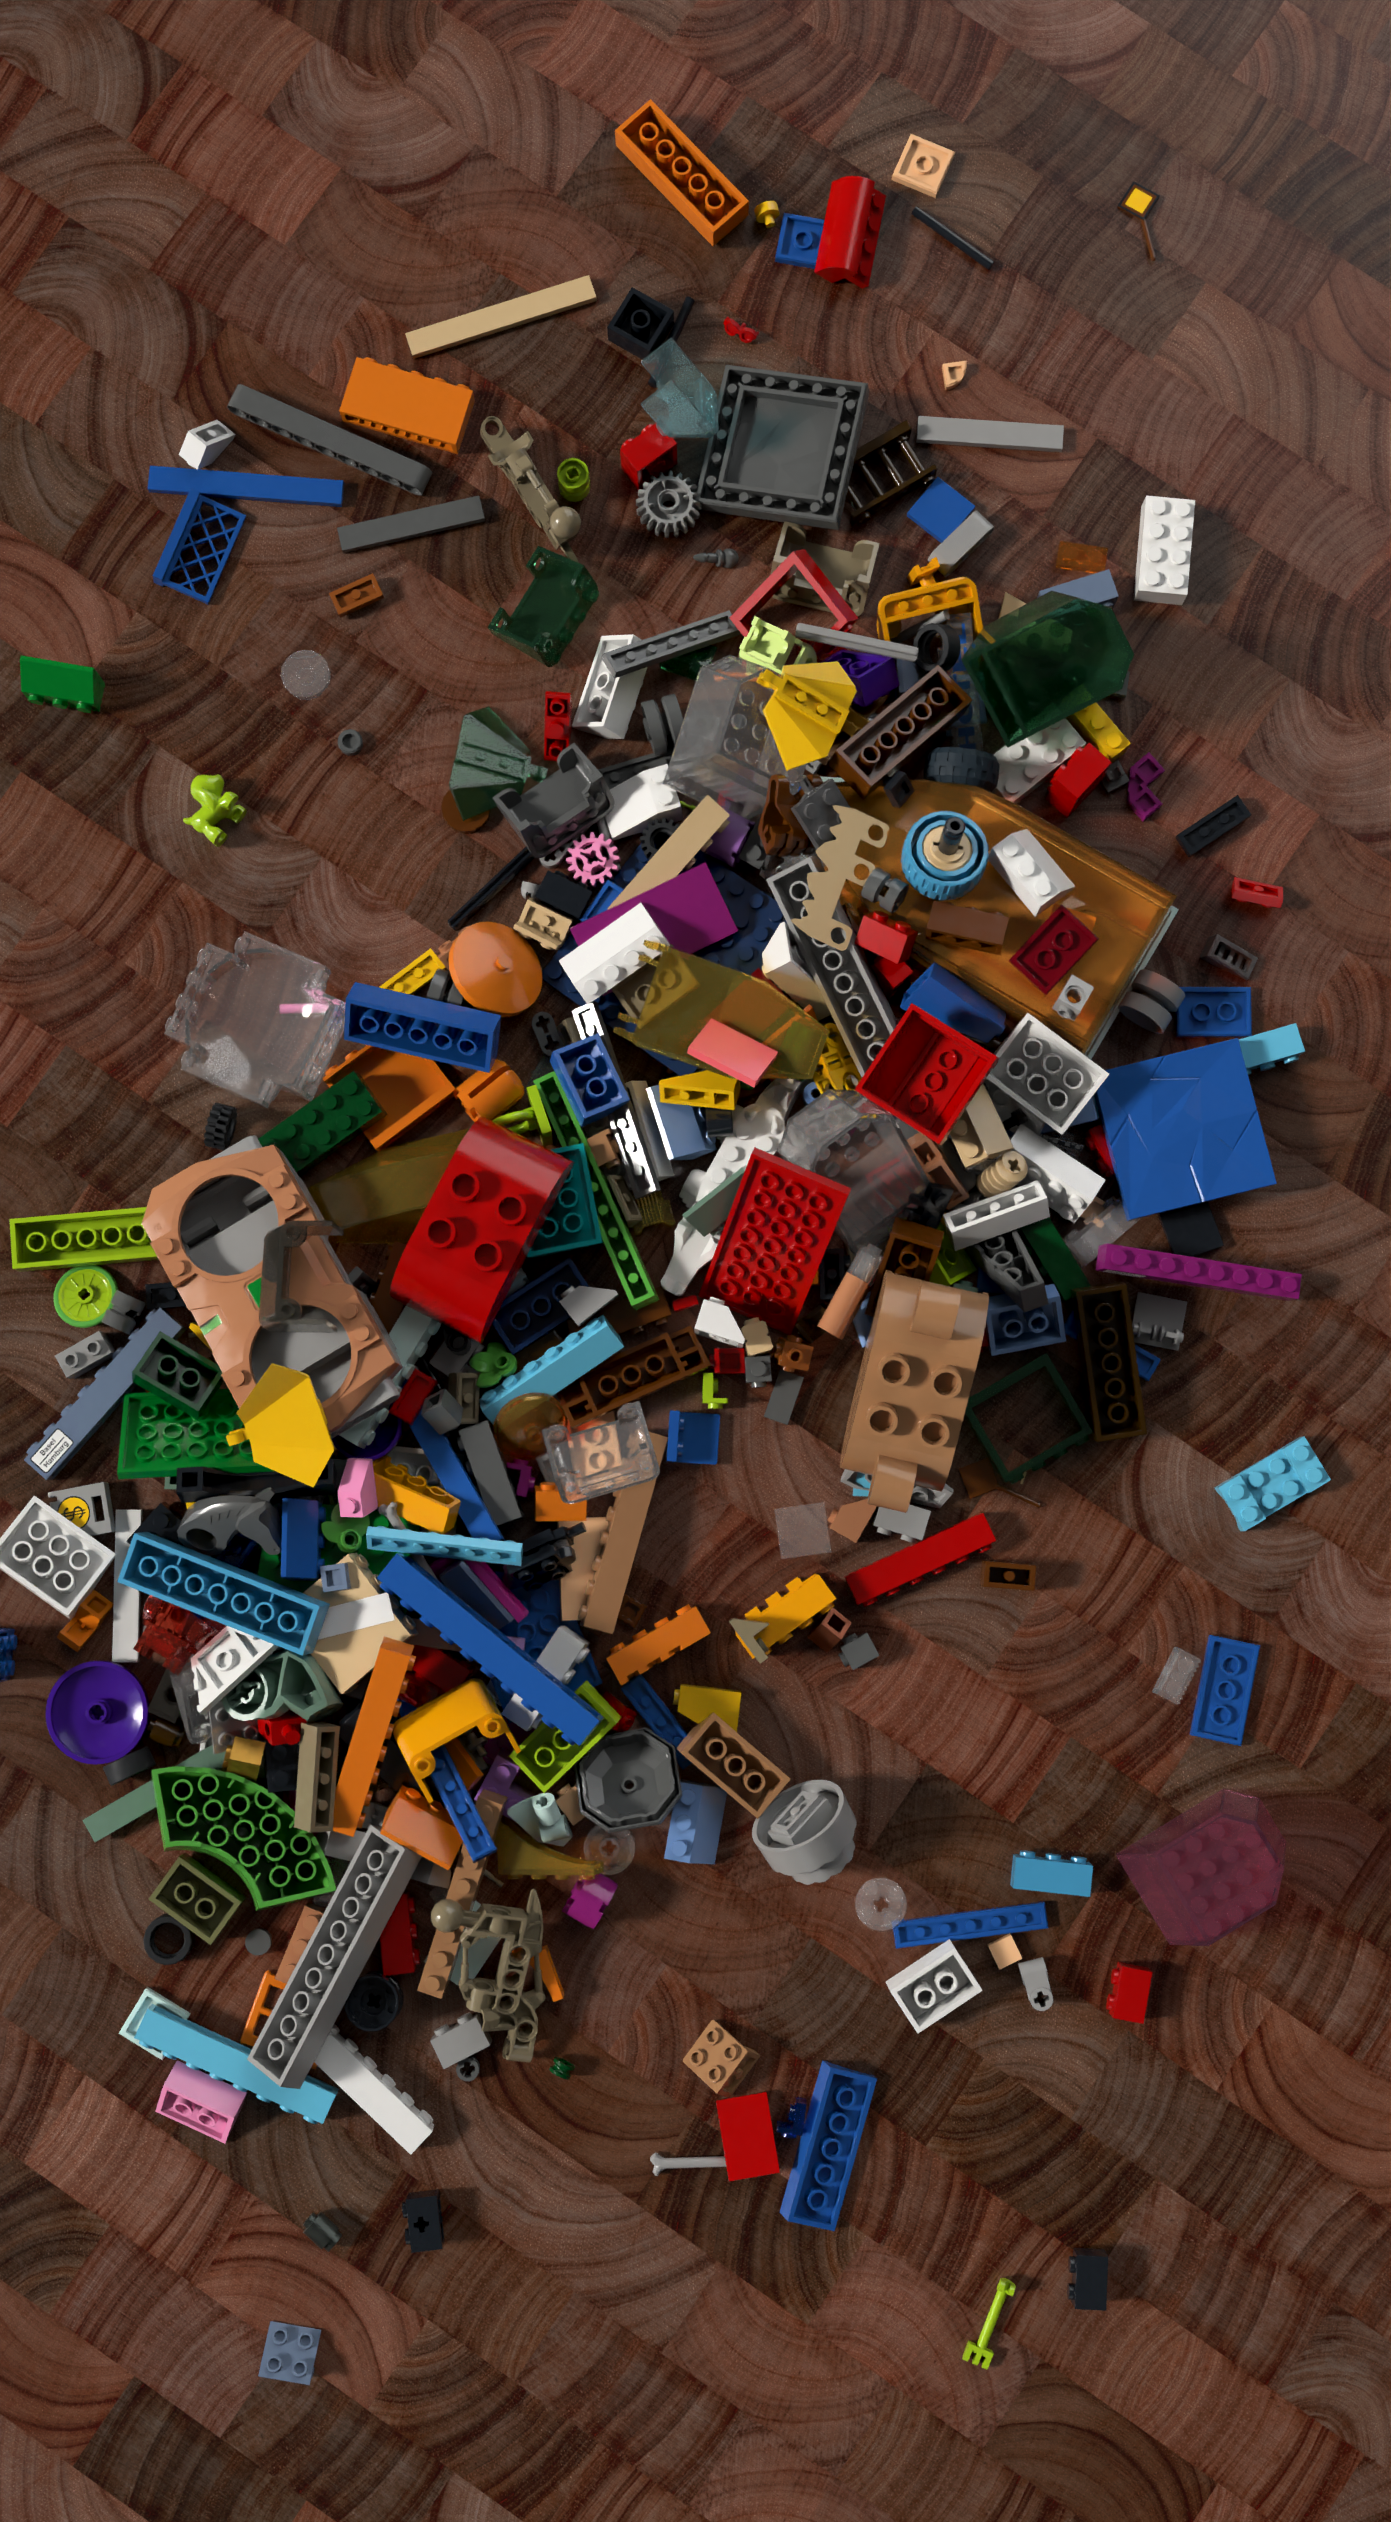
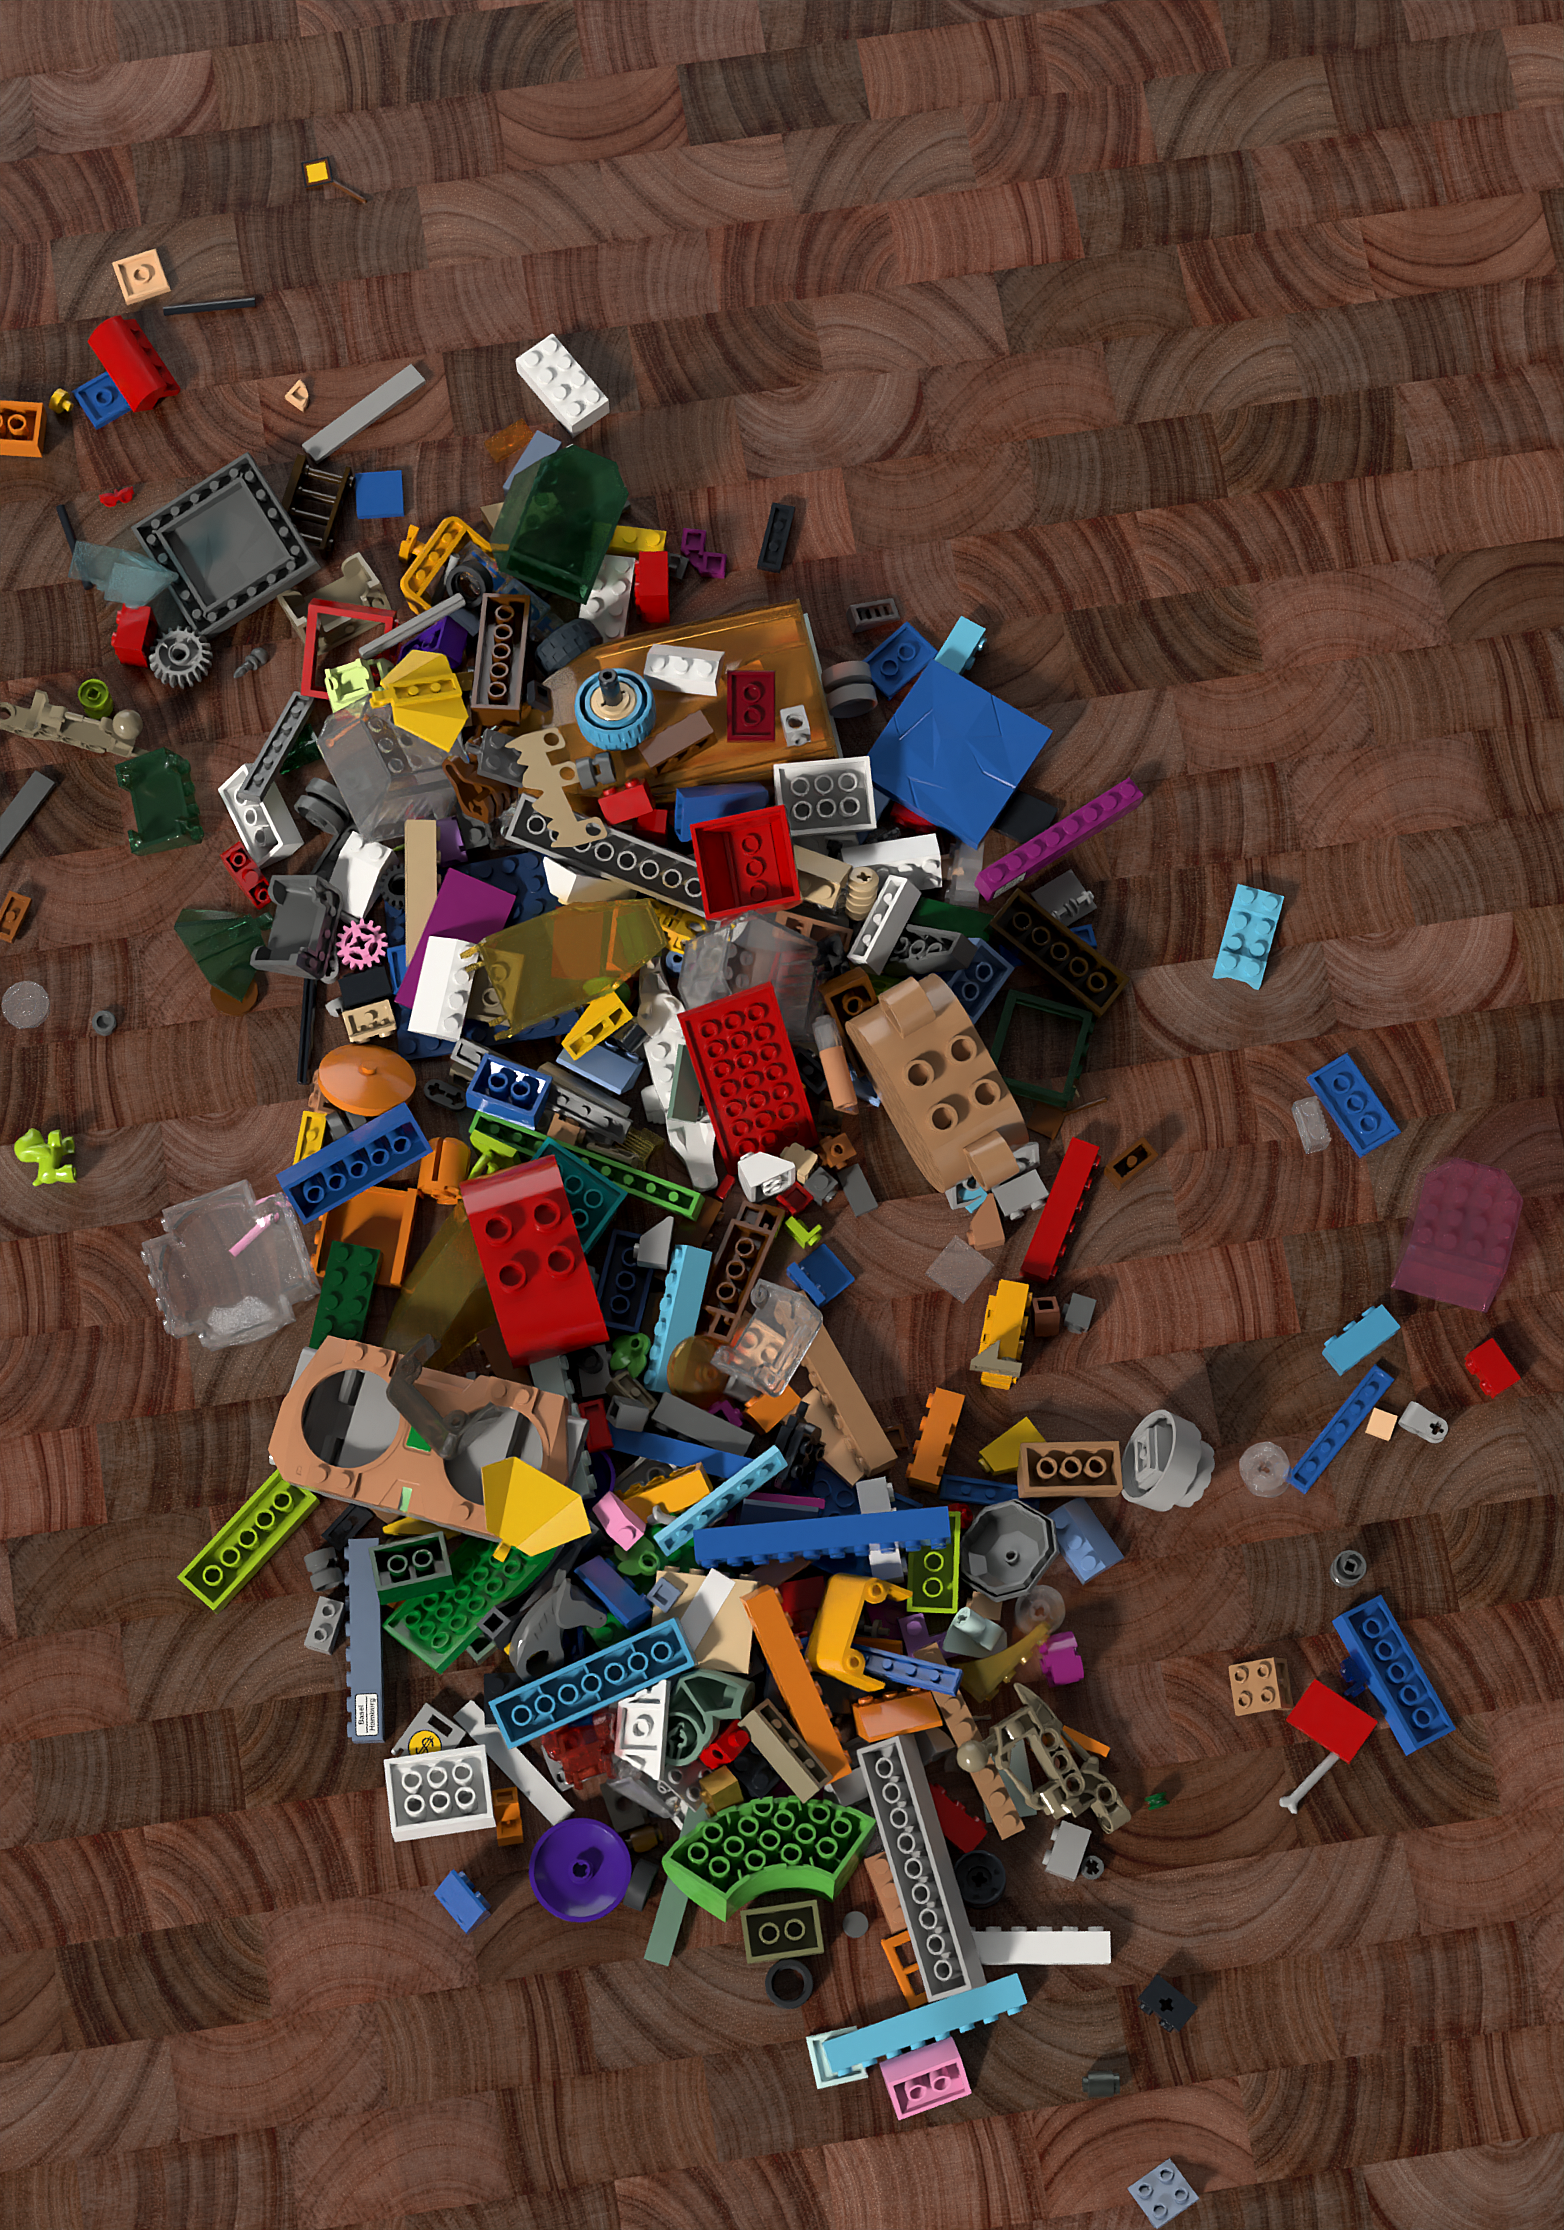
camera: 45 degrees left, 10 degrees down
lime wheel [53,1265,118,1328] -> none
black tyre [204,1103,237,1150] -> none
black brick [607,287,674,364] -> none
coral tile [687,1018,778,1088] -> none
white brick [886,1939,983,2034] -> none
light grey beam [928,510,995,577] -> none
red plate [1232,877,1283,908] -> none
none -> dark grey wheel [1329,1550,1366,1588]

